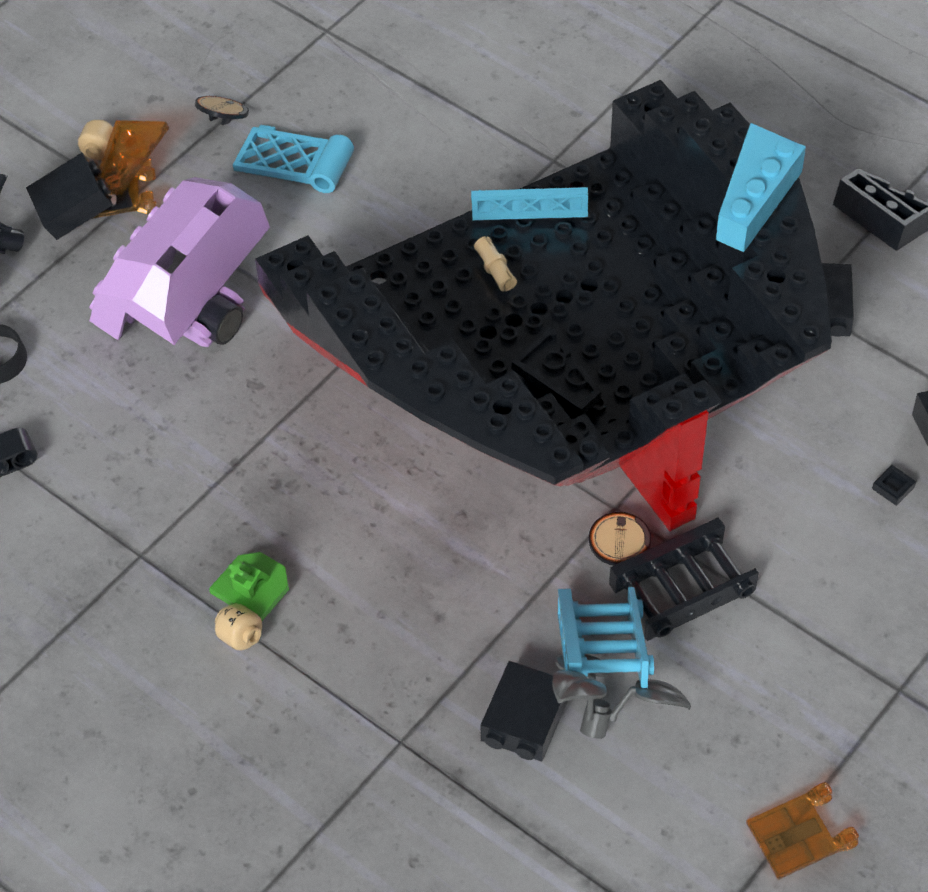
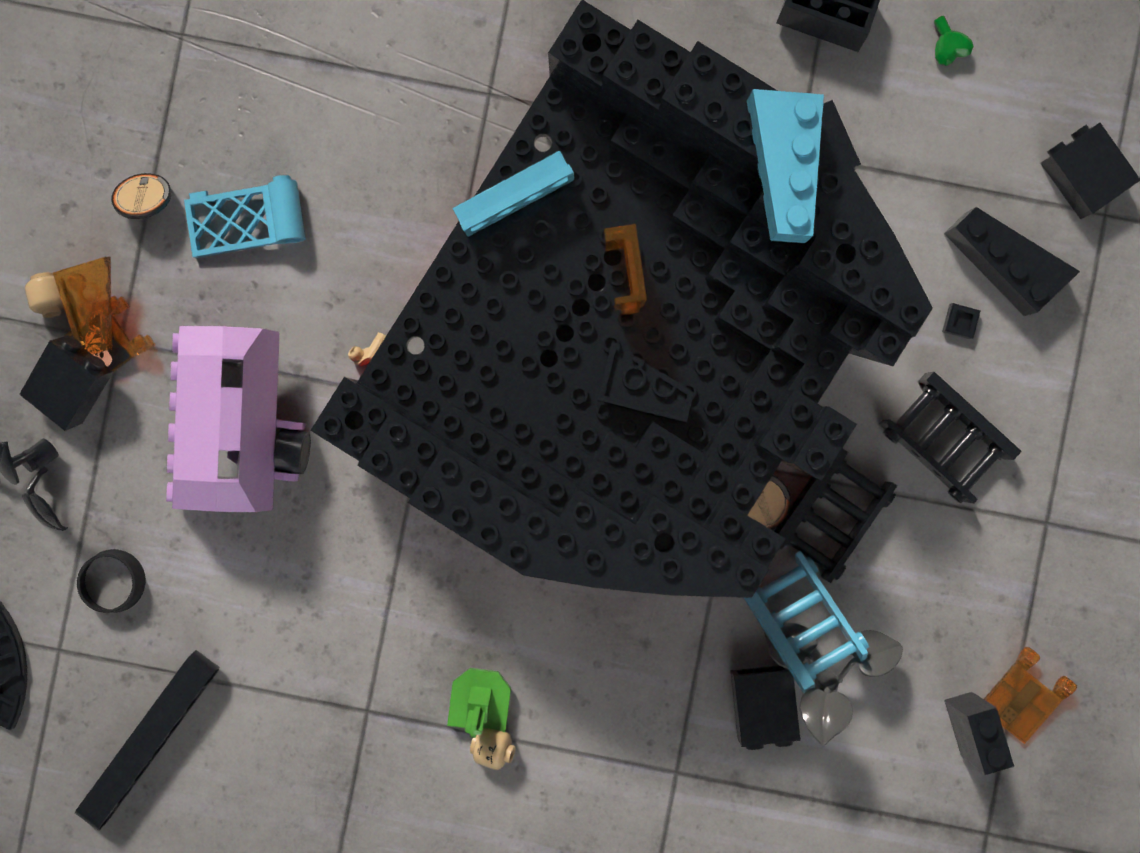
camera: 30 degrees left, 35 degrees up
tan pin [474,236,517,291] -> none
none -> clear orange panel [604,224,647,315]
none -> black fence [879,371,1022,504]
none -> black brick [944,692,1014,775]

